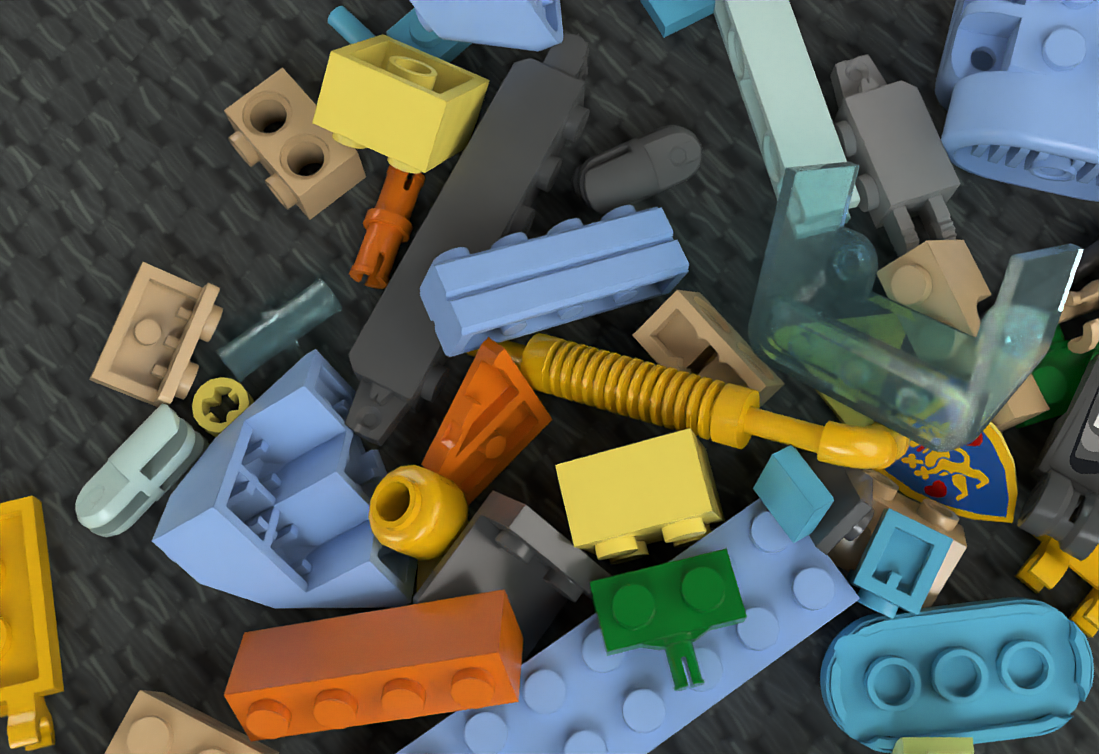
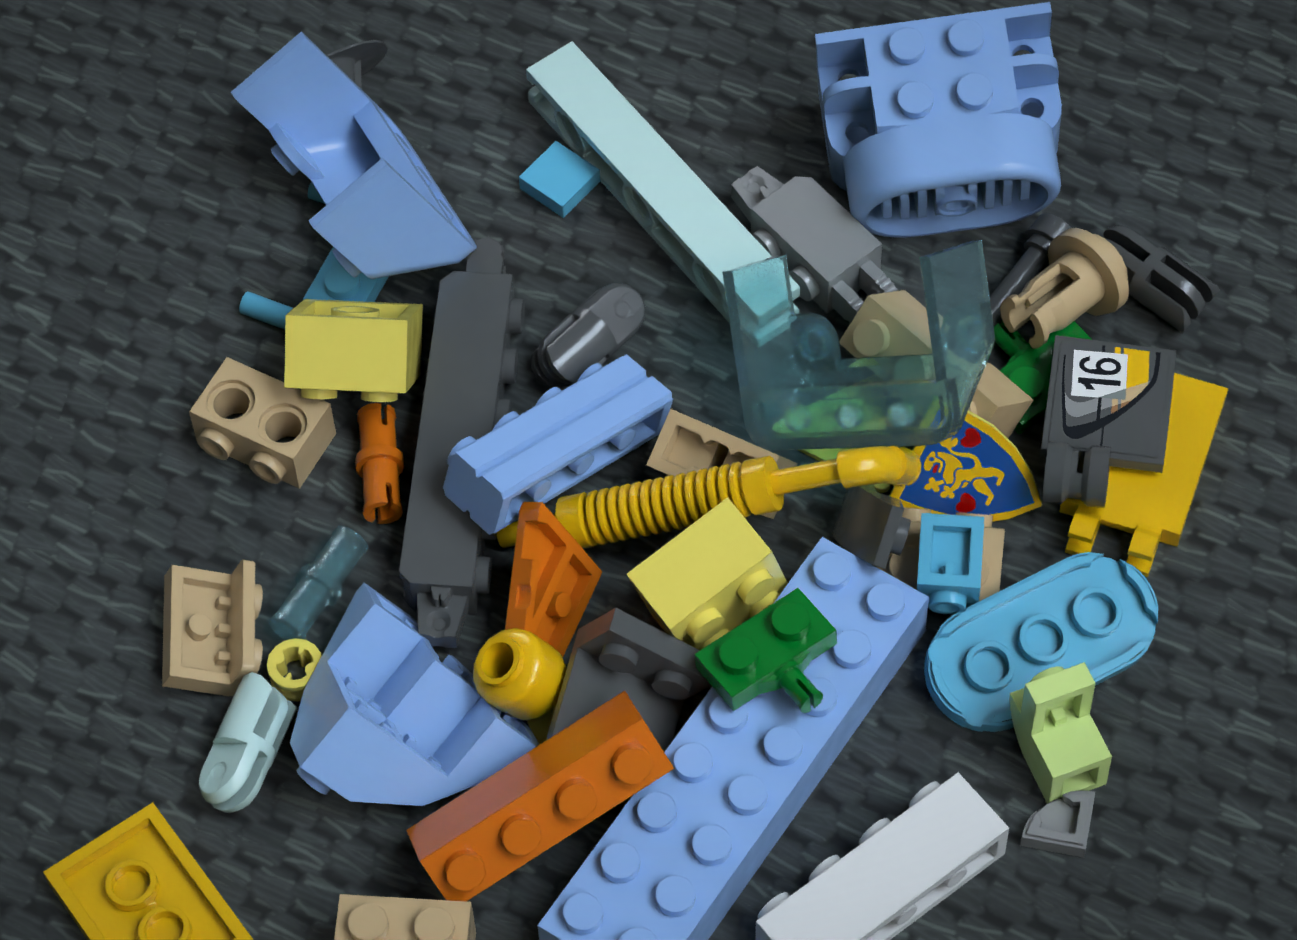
camera: 20 degrees left, 15 degrees down
medium azure tile [753,445,834,543] -> none

